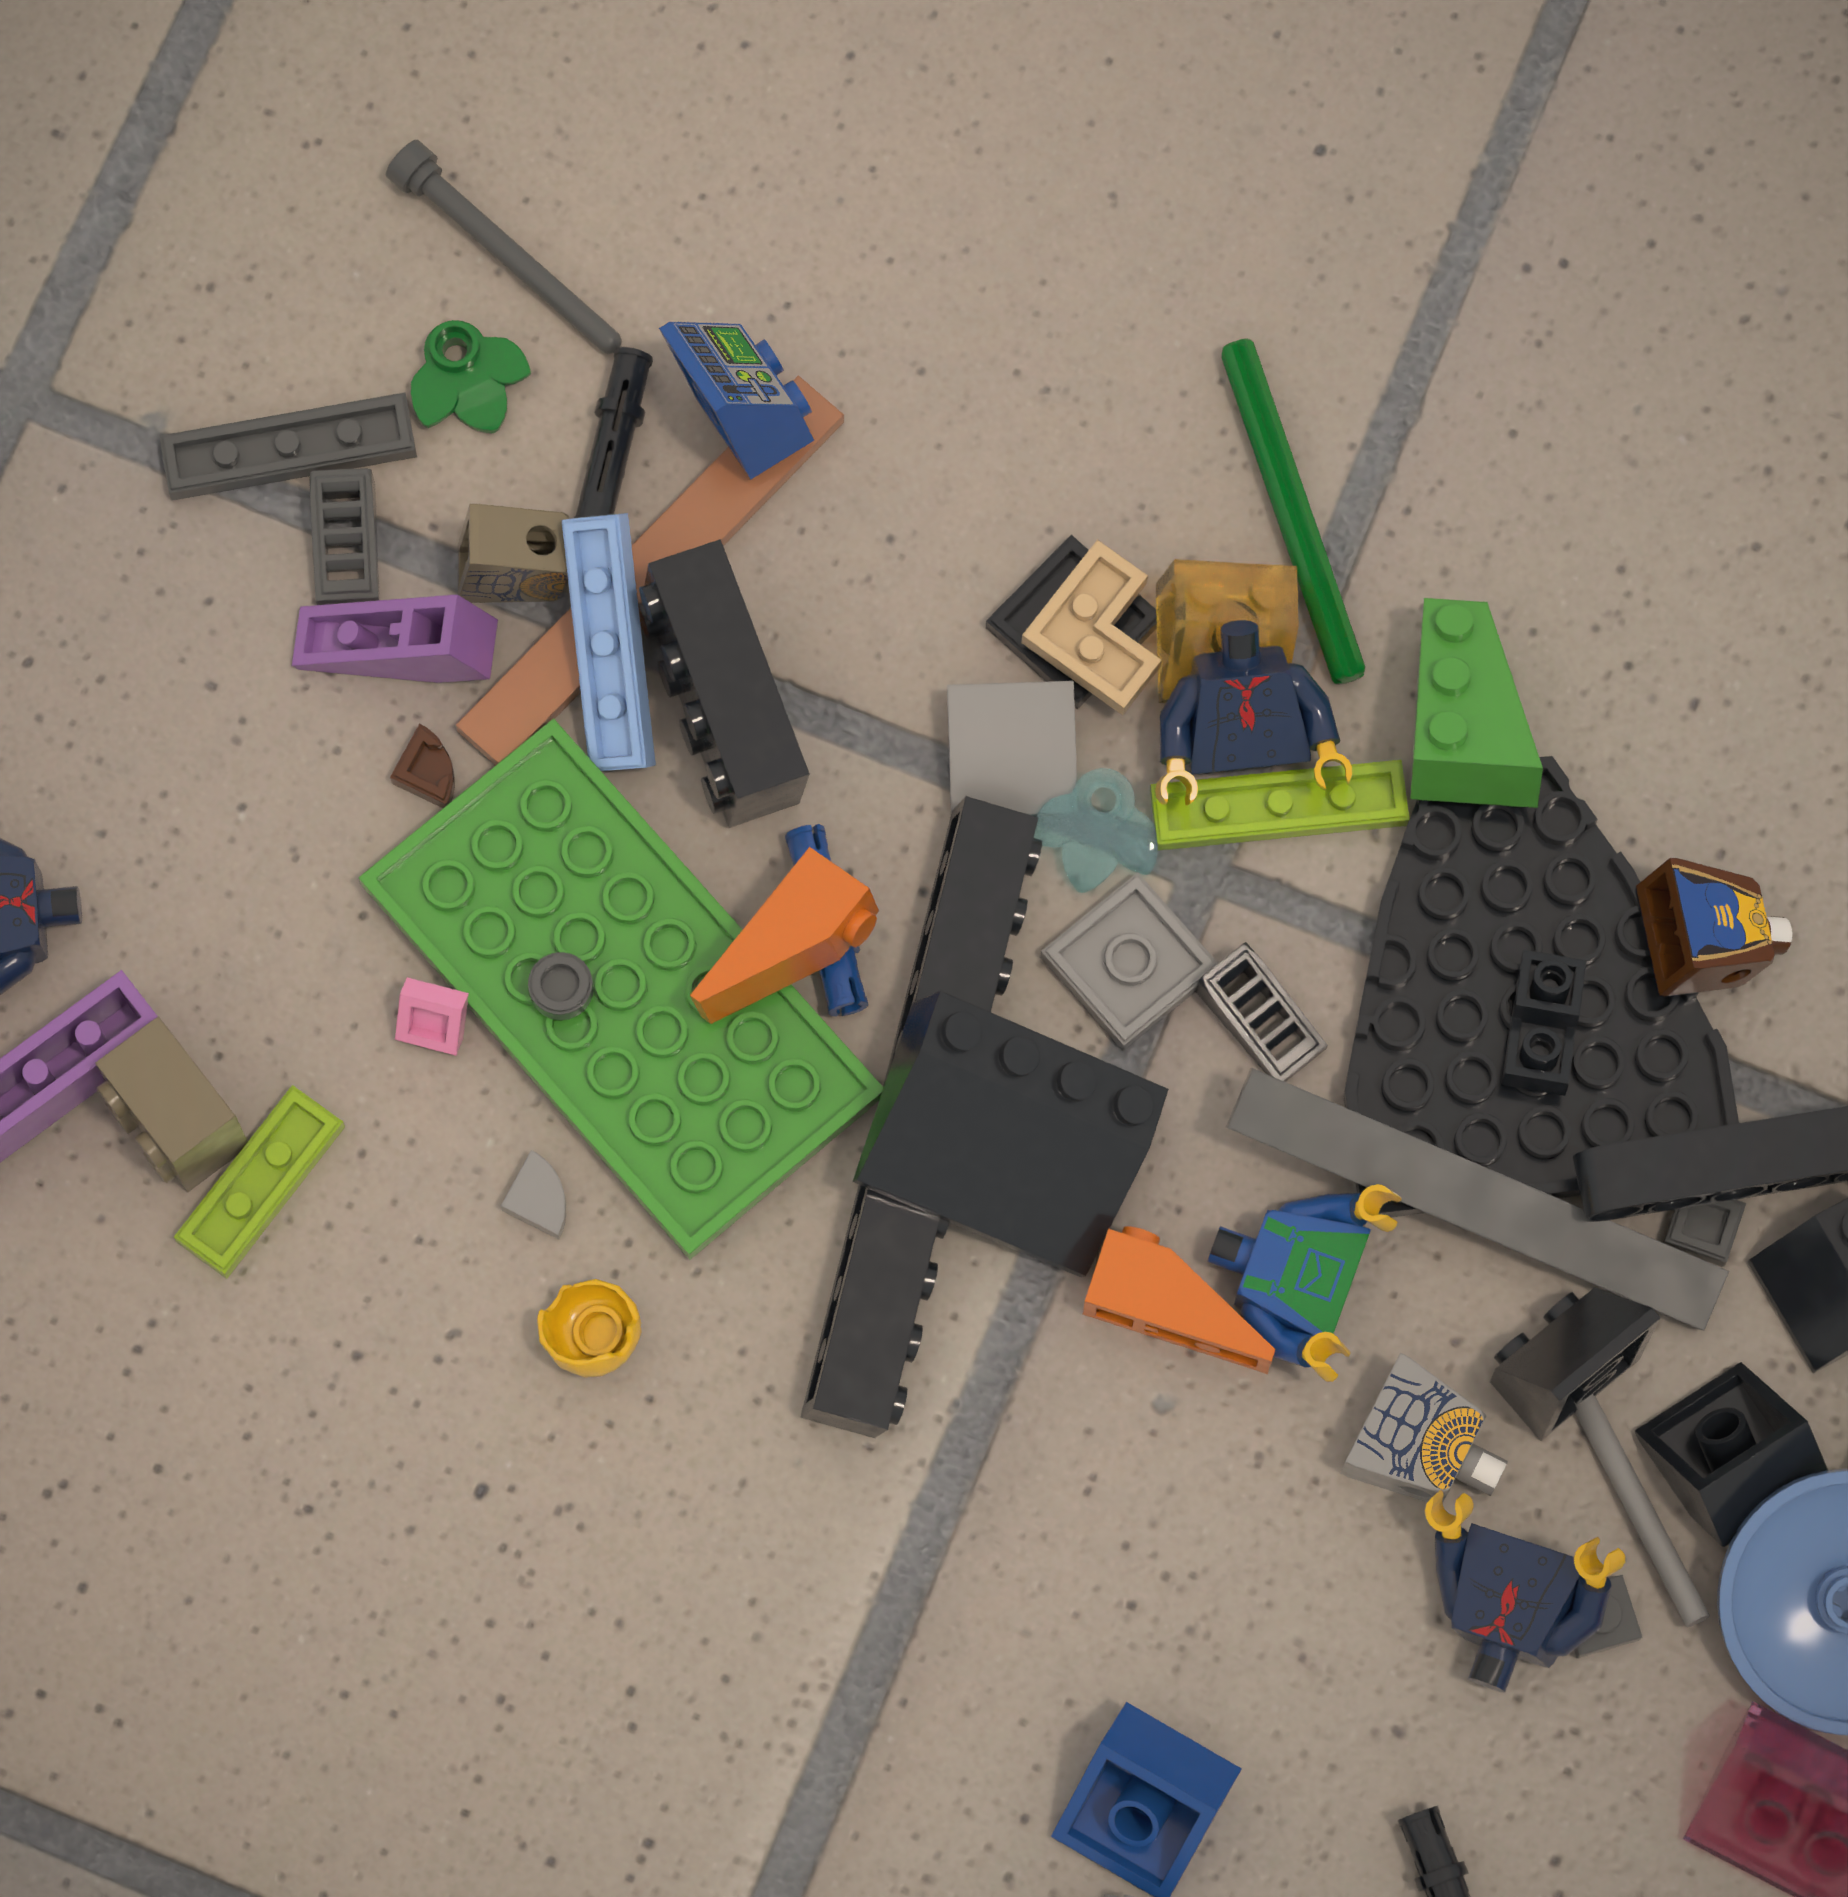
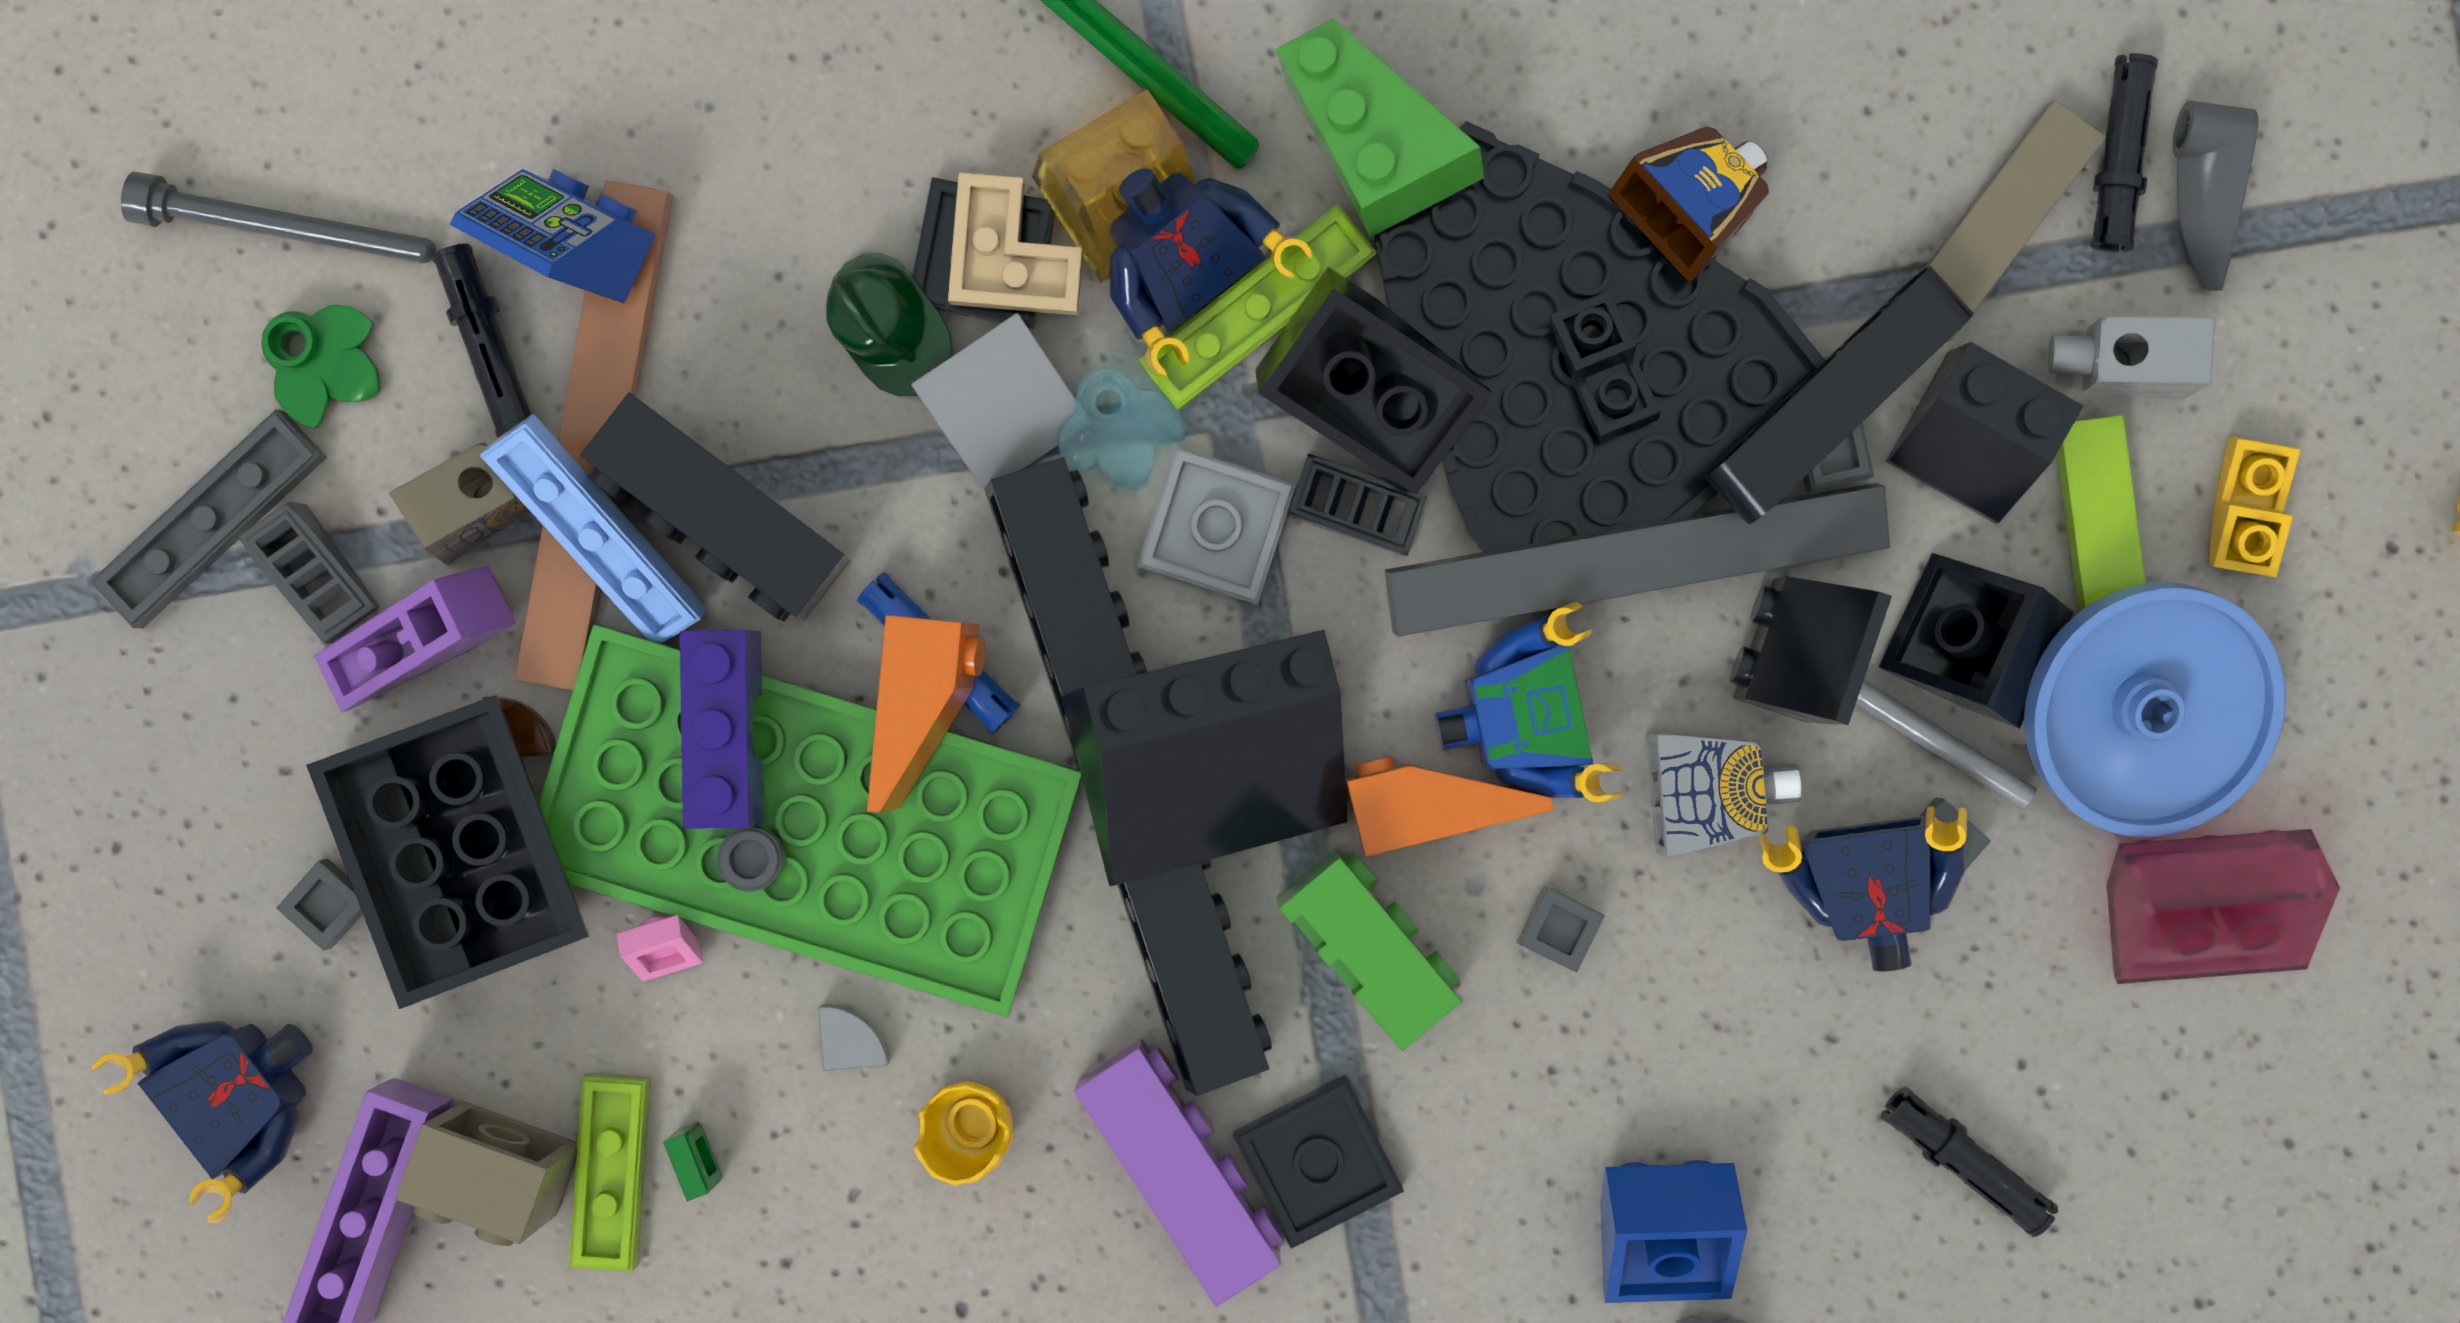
camera: 30 degrees left, 15 degrees up
none -> dark grey plate [276,859,363,951]
none -> black slope [306,695,589,1009]
none -> green tile [663,1122,723,1202]
none -> dark purple arch [680,630,764,829]
none -> dark green piece [826,253,953,396]
none -> medium lavender brick [1074,1039,1284,1307]
none -> black tile [1233,1074,1404,1249]
none -> black slope [1255,267,1492,495]
none -> bright green wedge [1277,848,1462,1051]
none -> dark grey plate [1517,885,1605,973]

